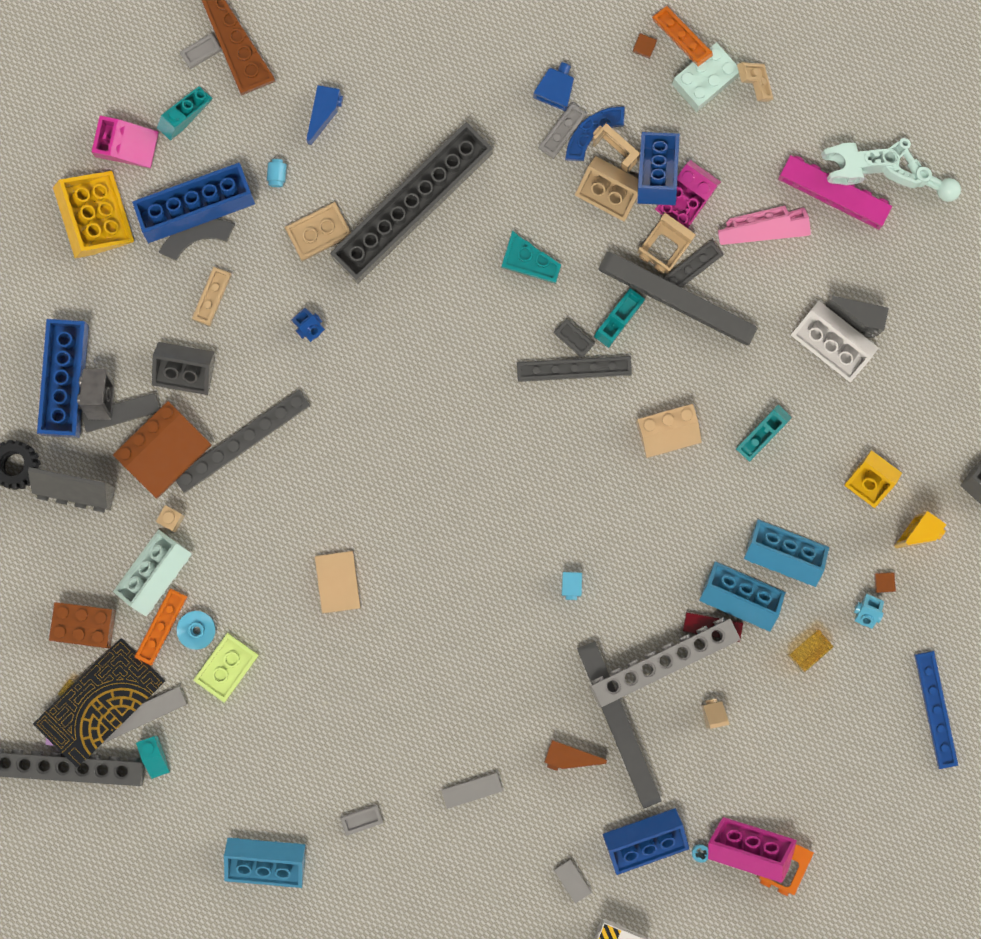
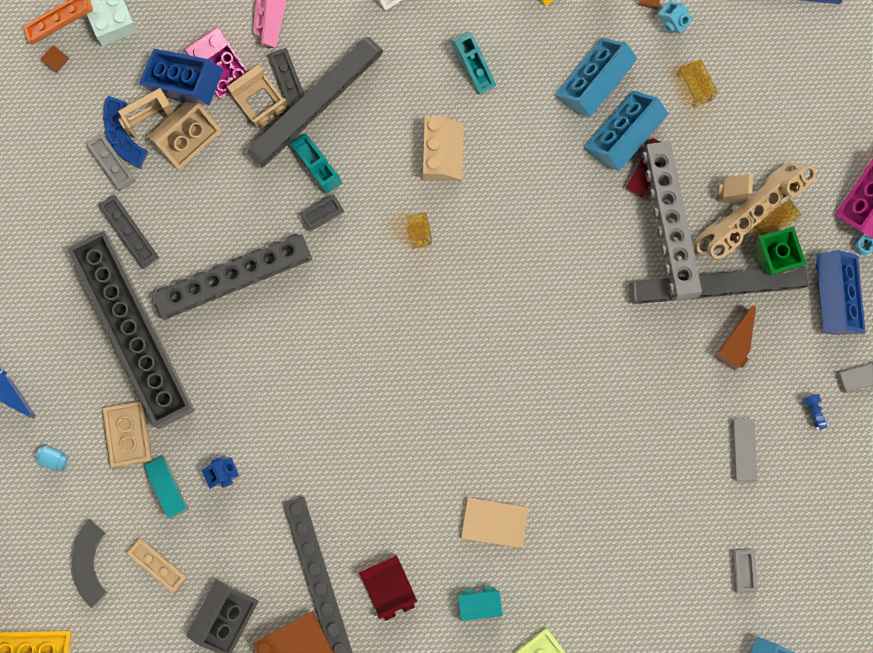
camera: 70 degrees left, 5 degrees down
blue brick [132,162,255,244] -> none
teal wing [501,231,561,284] -> none
dark grey tile [517,356,632,382] -> none
blue torso [533,62,574,111] -> none
medium azure brick [561,572,582,600] -> none
none -> dark grey tile [98,194,160,269]
none -> teal slope [144,455,189,519]
none -> dark grey brick [152,234,313,320]
none -> dark red panel [359,555,418,621]
none -> clear yellow panel [407,212,432,249]
none -> teal brick [458,587,503,621]
none -> tan piece [694,162,816,259]
none -> clear yellow panel [753,199,802,236]
none -> green slope [755,227,807,275]
none -> blue piece [802,394,827,430]

